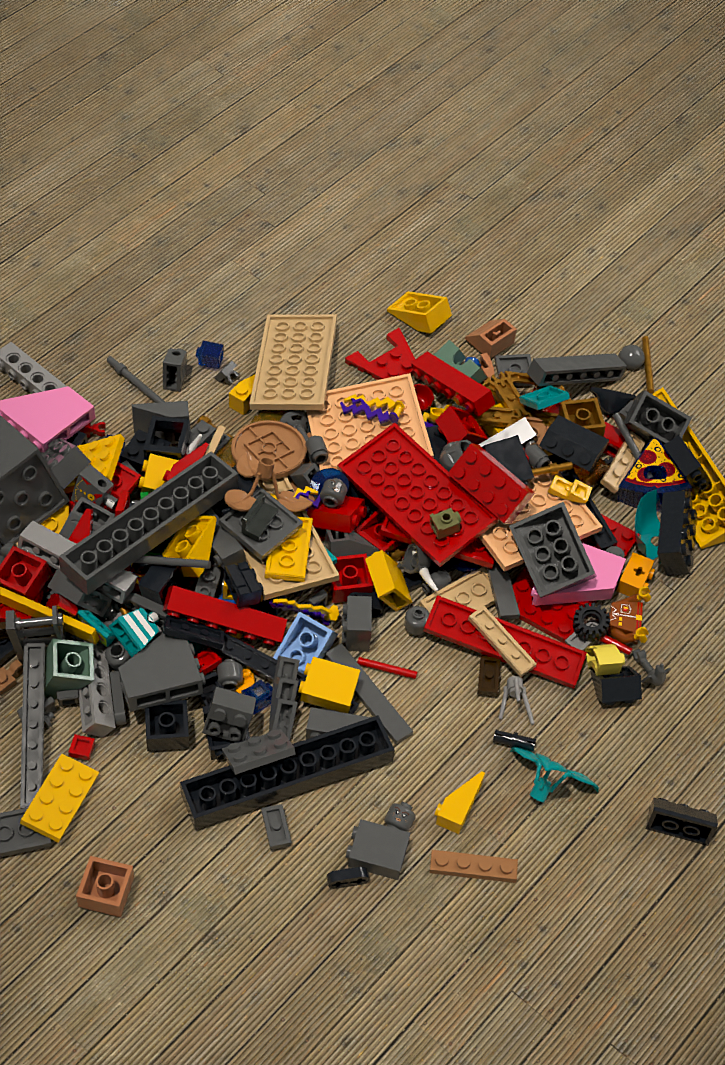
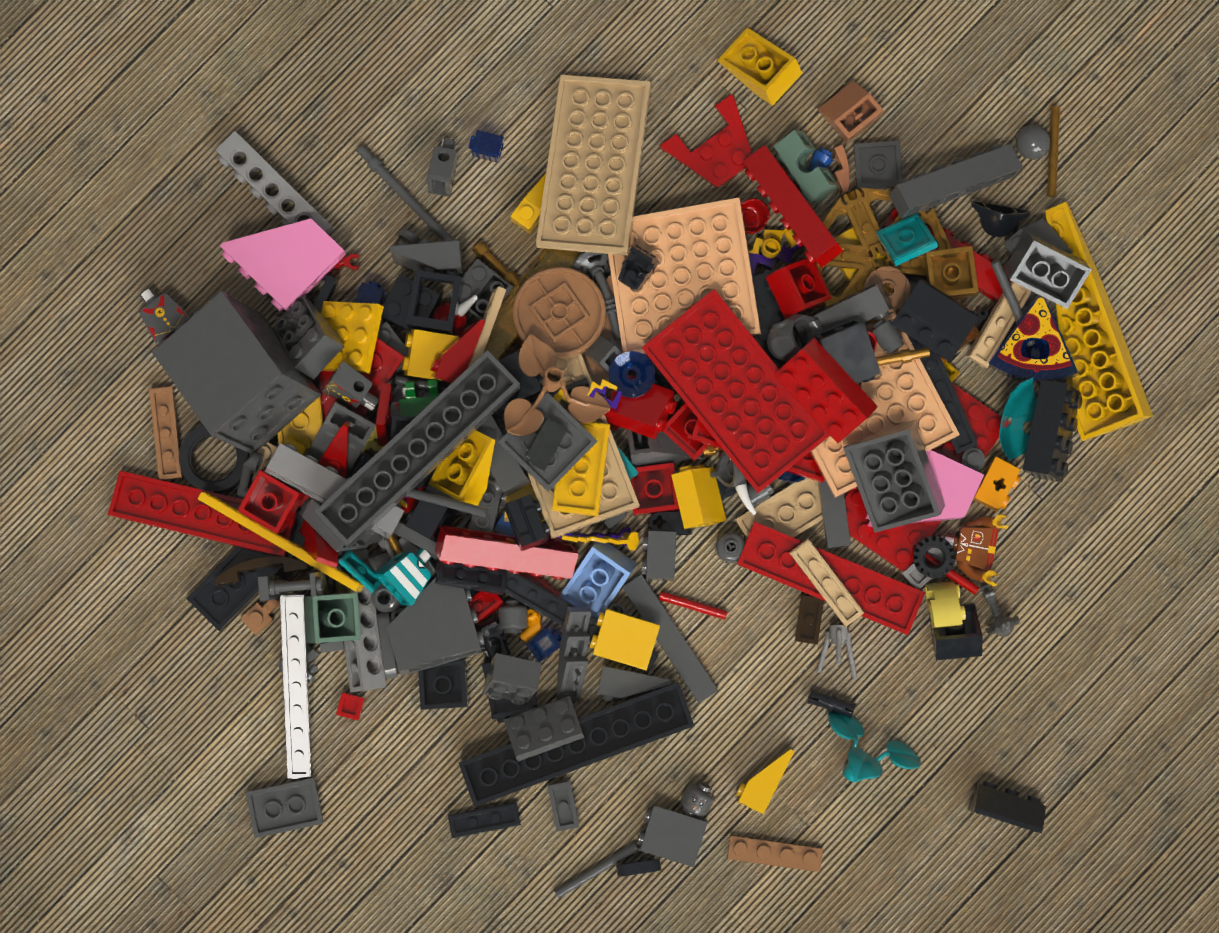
camera: 10 degrees right, 30 degrees up
yellow plate [20,753,99,843] -> none
nougat brick [76,856,134,917] -> none
dark grey tile [214,361,239,385] -> none
dark grey brick [305,435,329,464] -> none
dark grey head [320,478,347,508] -> none
piece [340,394,405,424] -> none
olive brick [430,508,462,540] -> none
yellow slope [547,475,592,503] -> none
black window [663,435,712,493] -> none
none -> black tile [448,802,521,839]
none -> dark grey bar [554,842,639,898]
none -> black hand [618,245,659,293]

